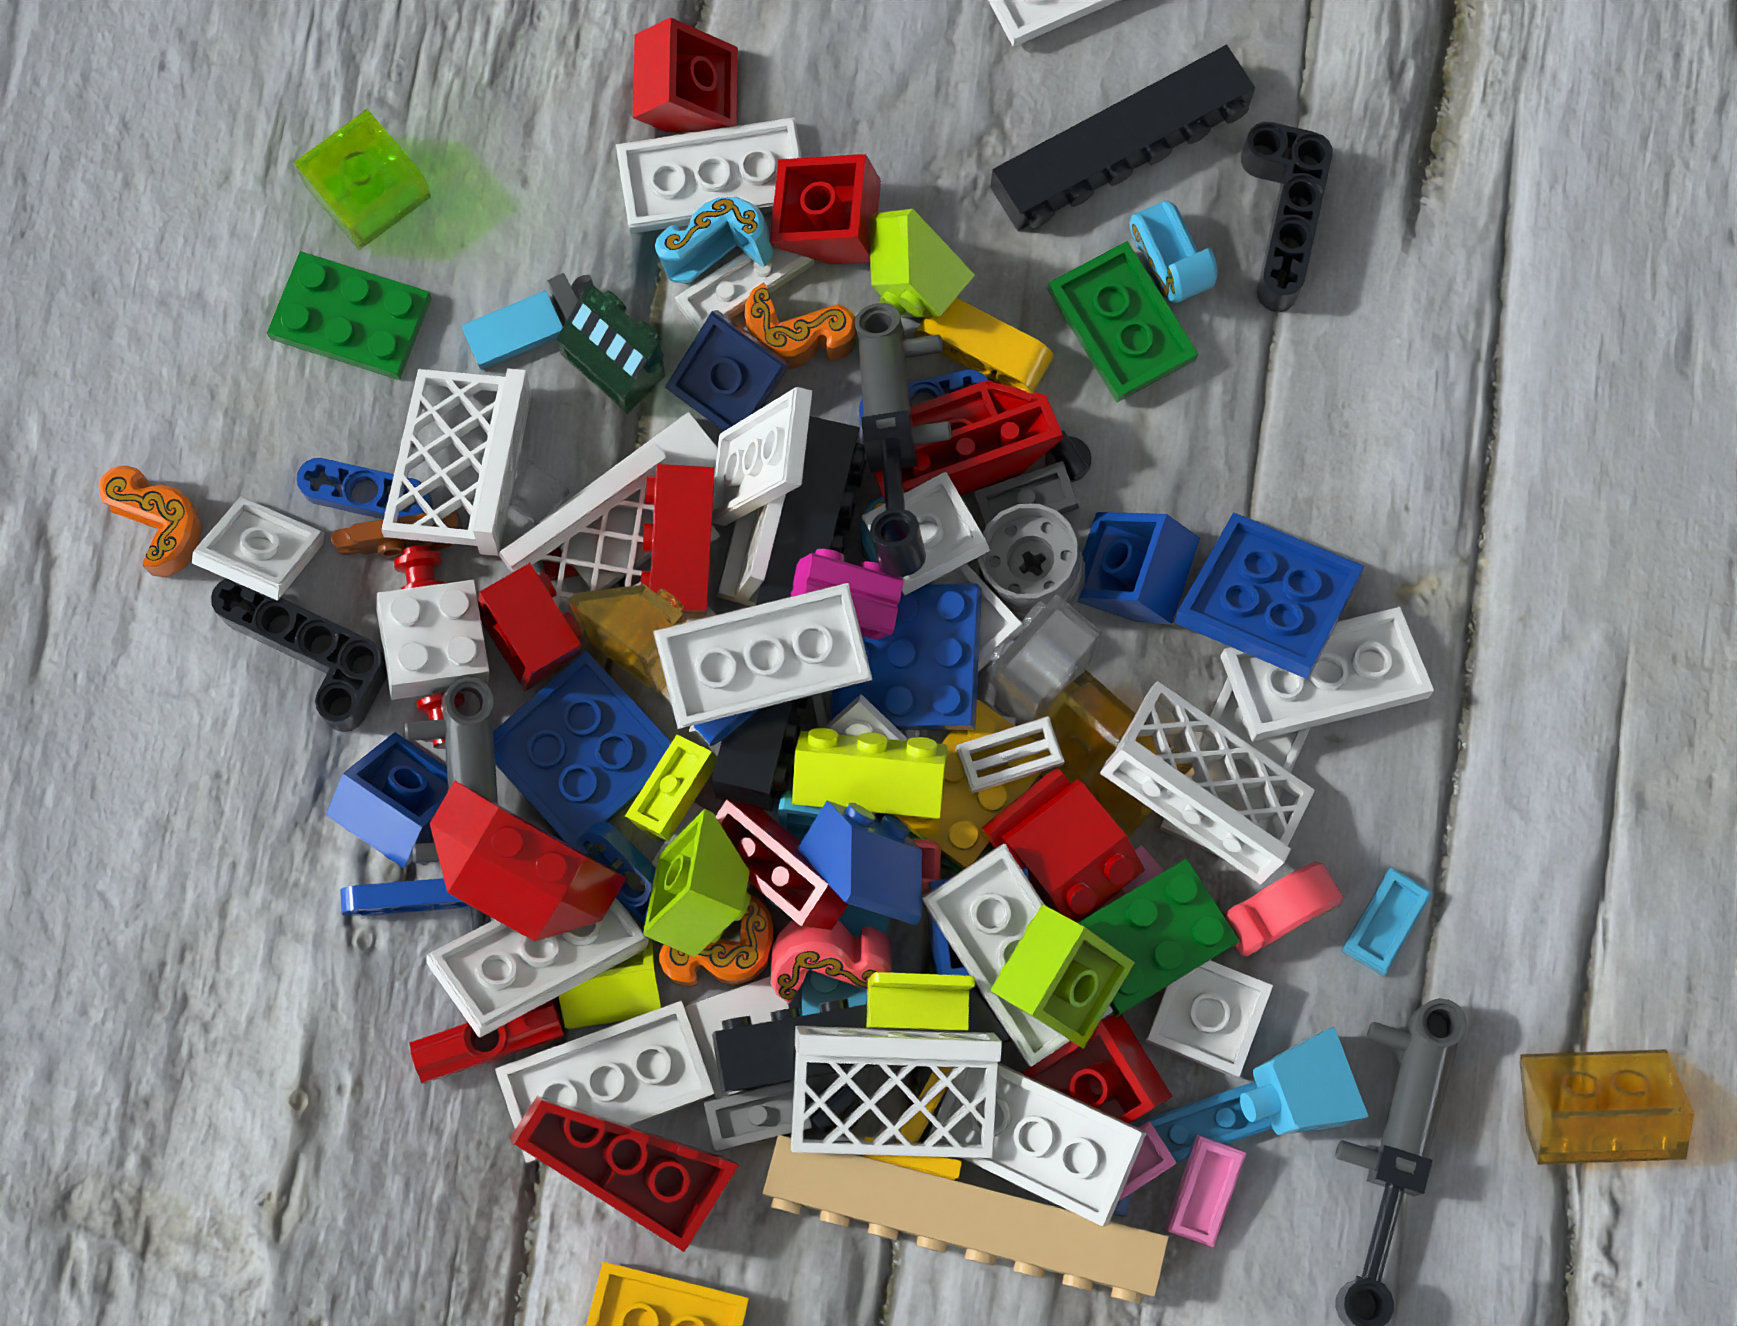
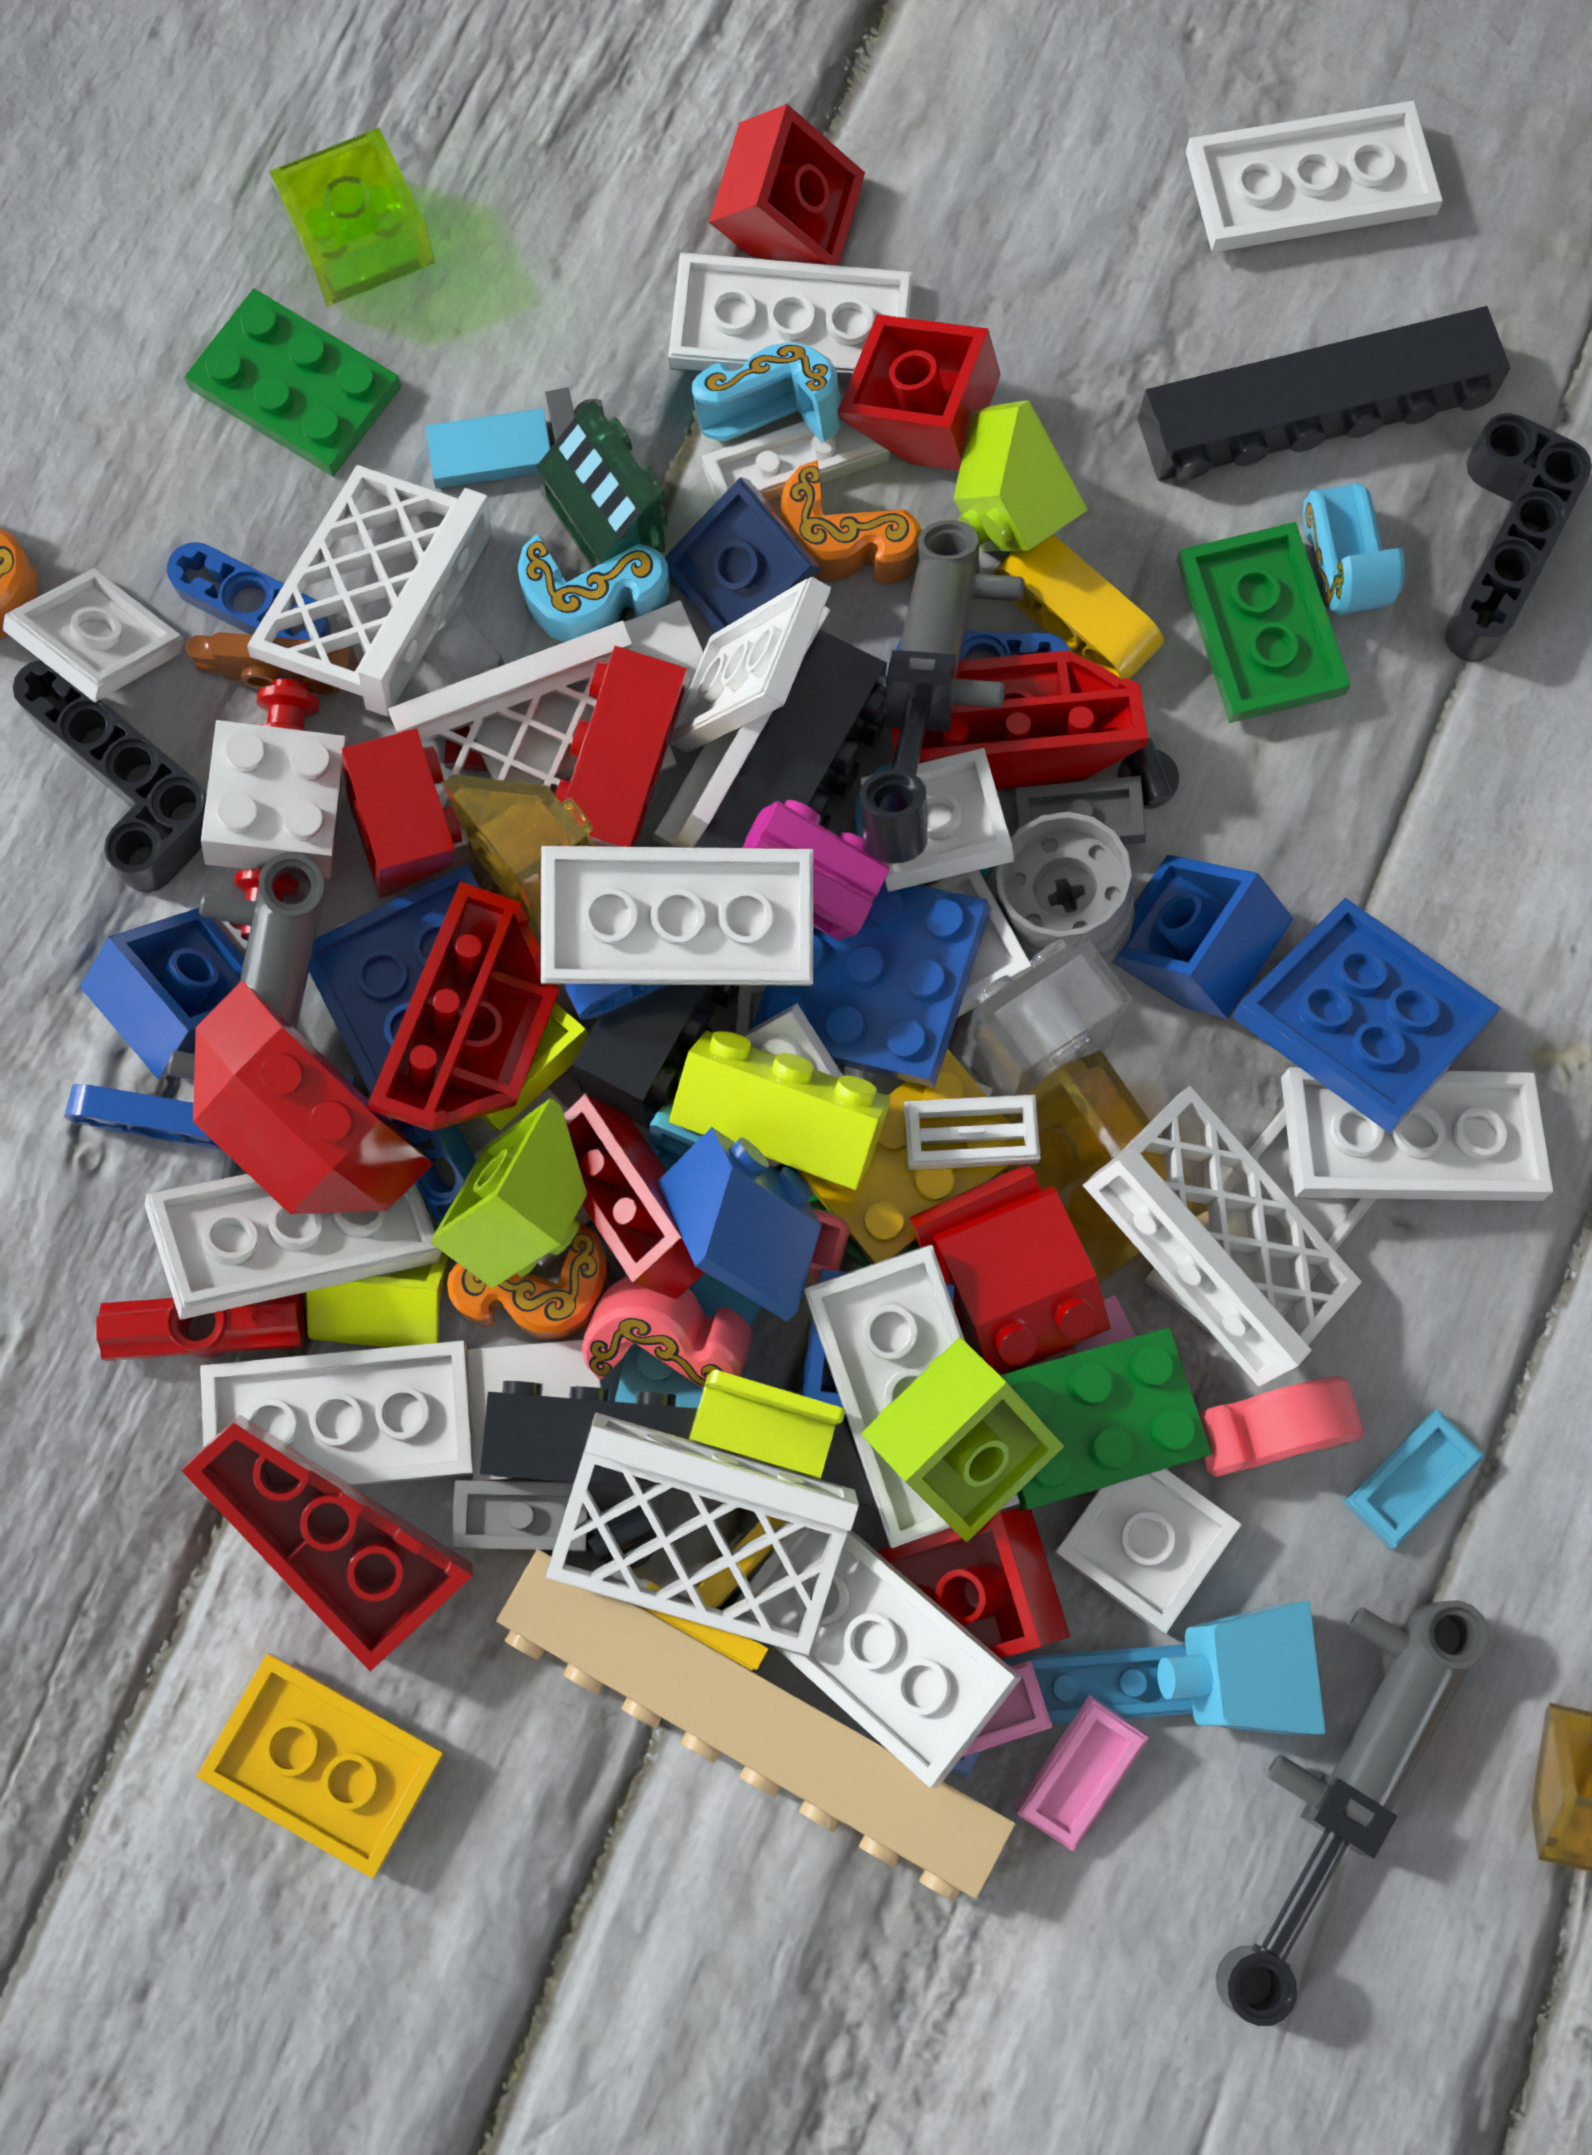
camera: 15 degrees right, 0 degrees up
none -> red wedge [367,881,559,1131]
none -> medium azure animal [518,534,670,642]

